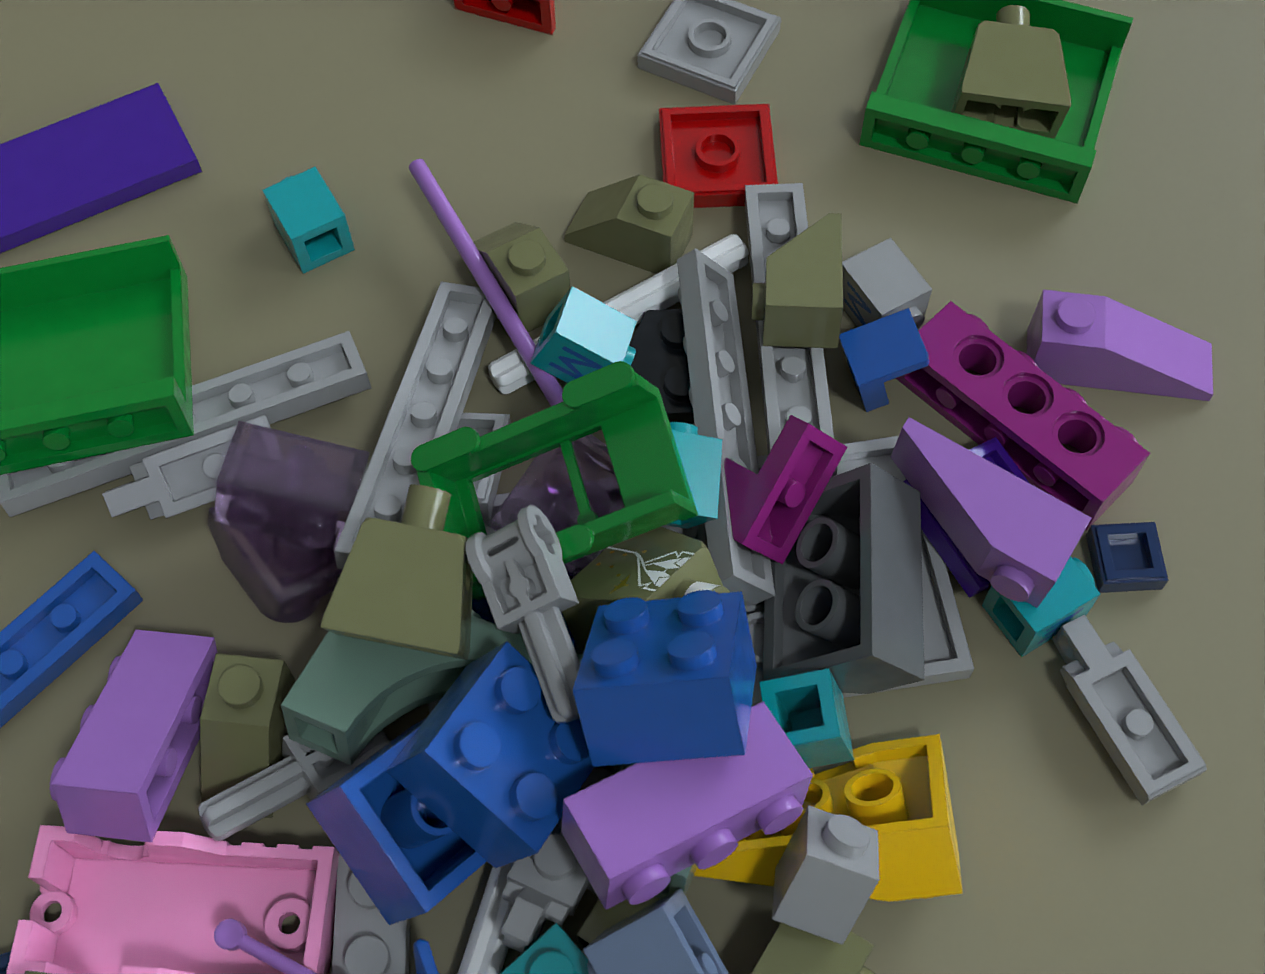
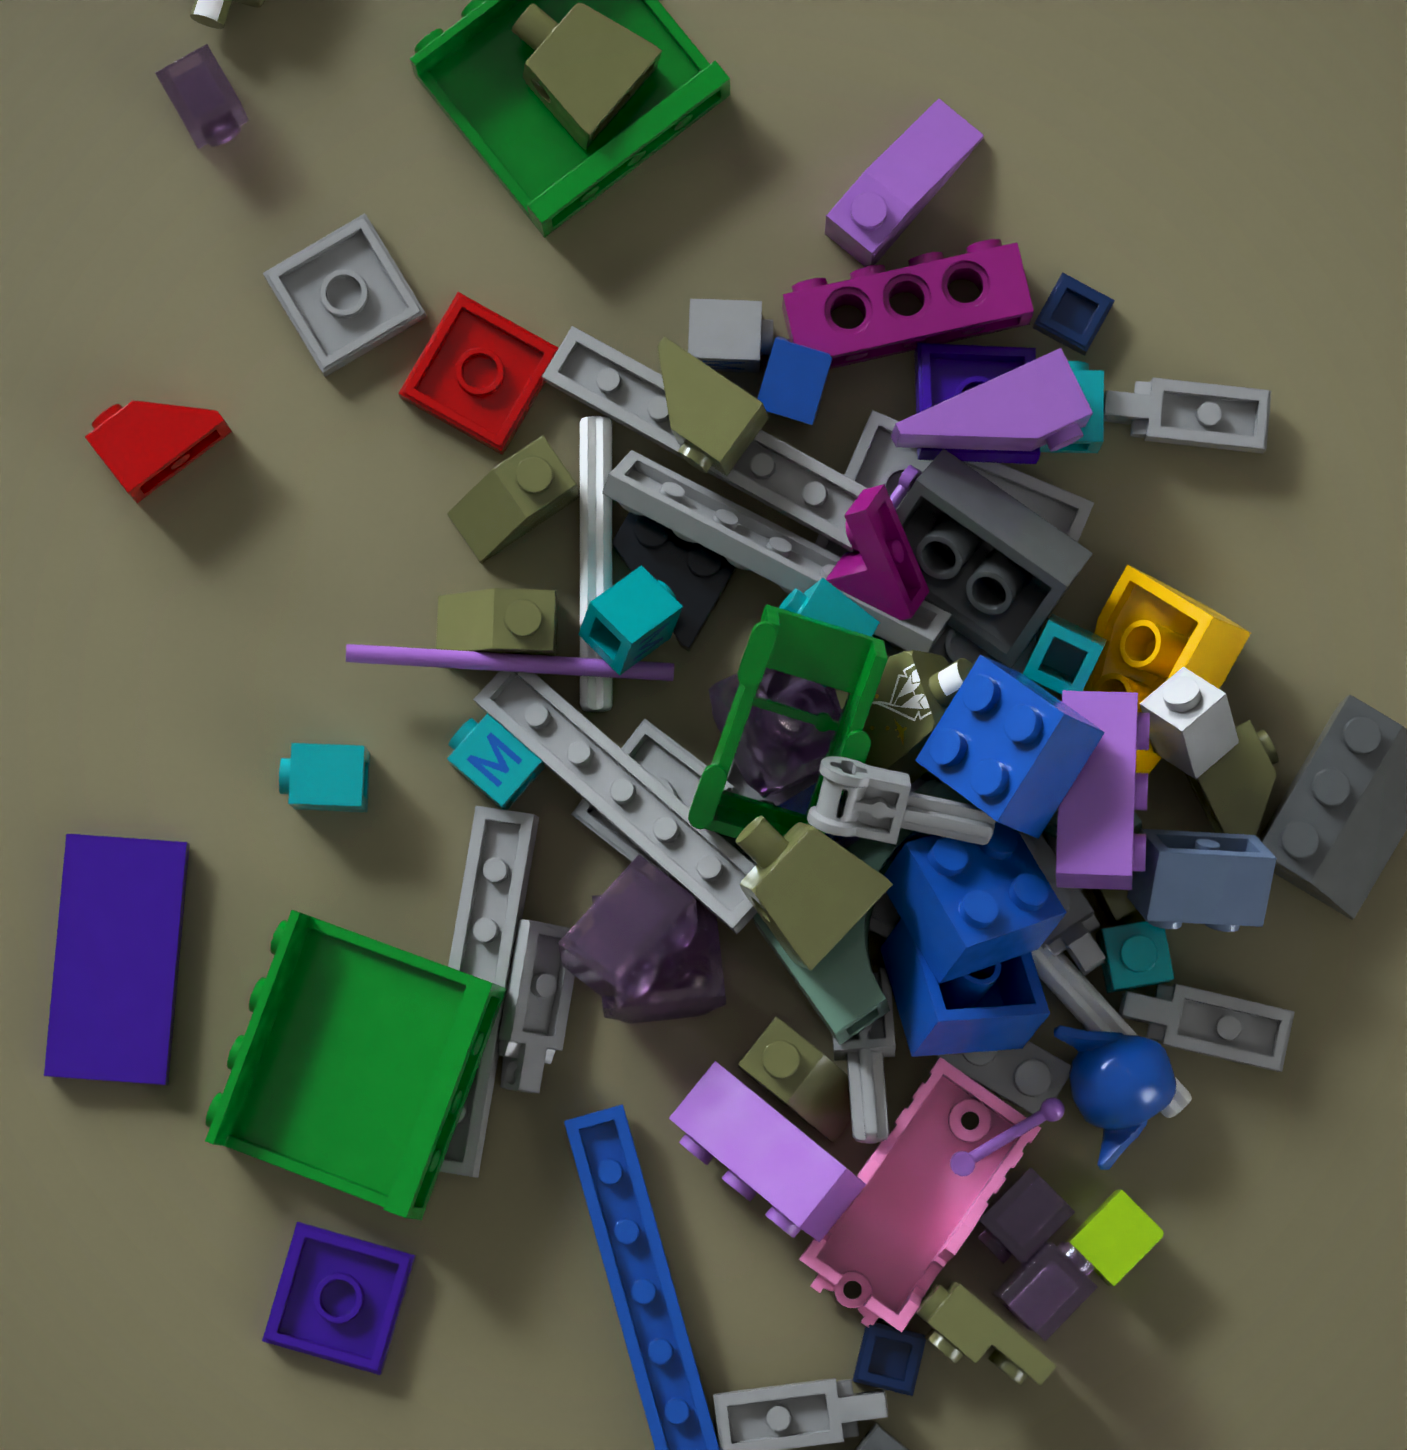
camera: 55 degrees left, 20 degrees up
none -> teal brick [447,713,545,810]

